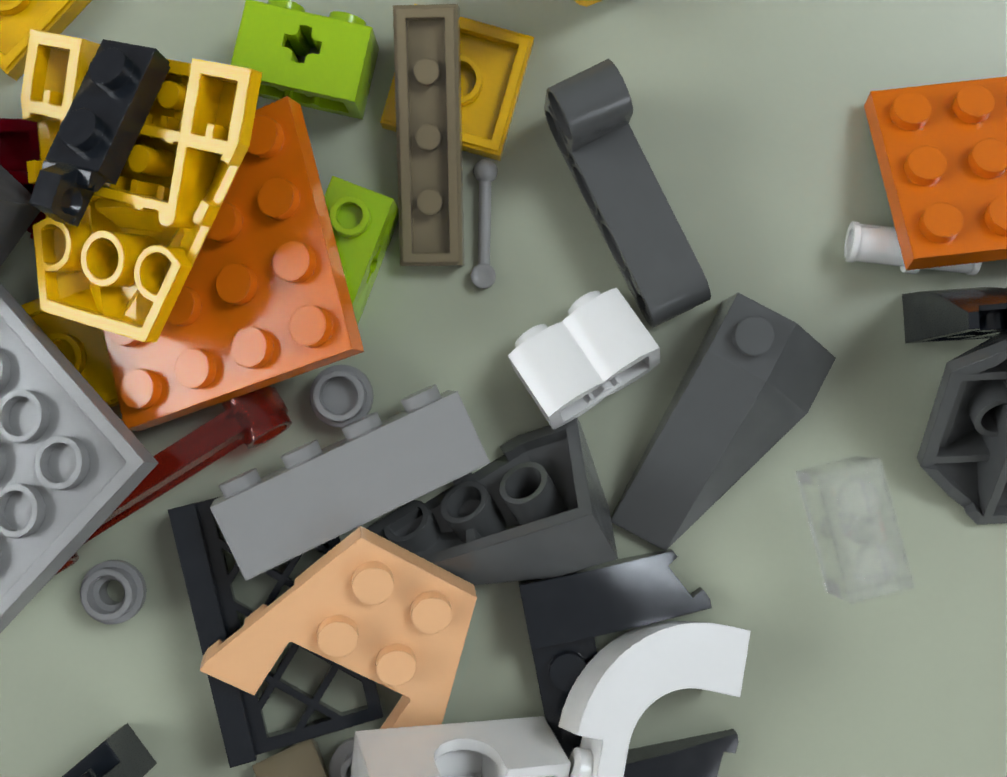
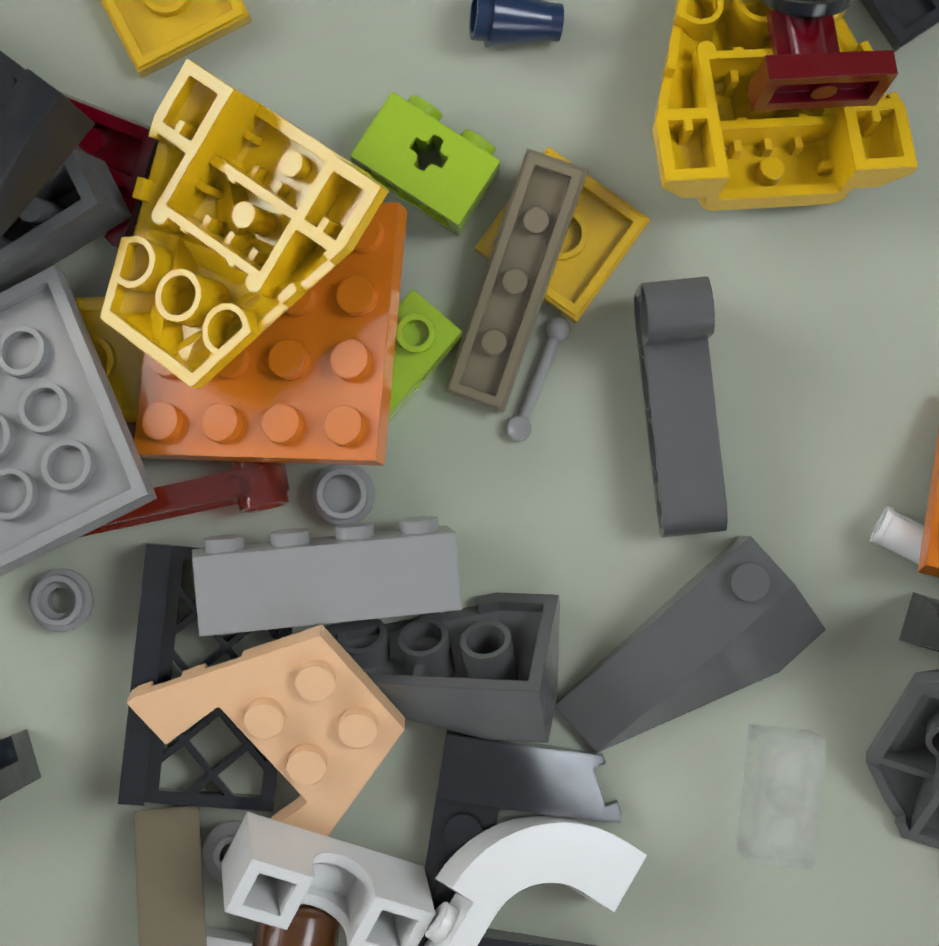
camera: 15 degrees right, 0 degrees up
black hinge [29,39,170,227] -> none
white brick [508,287,660,430] -> none

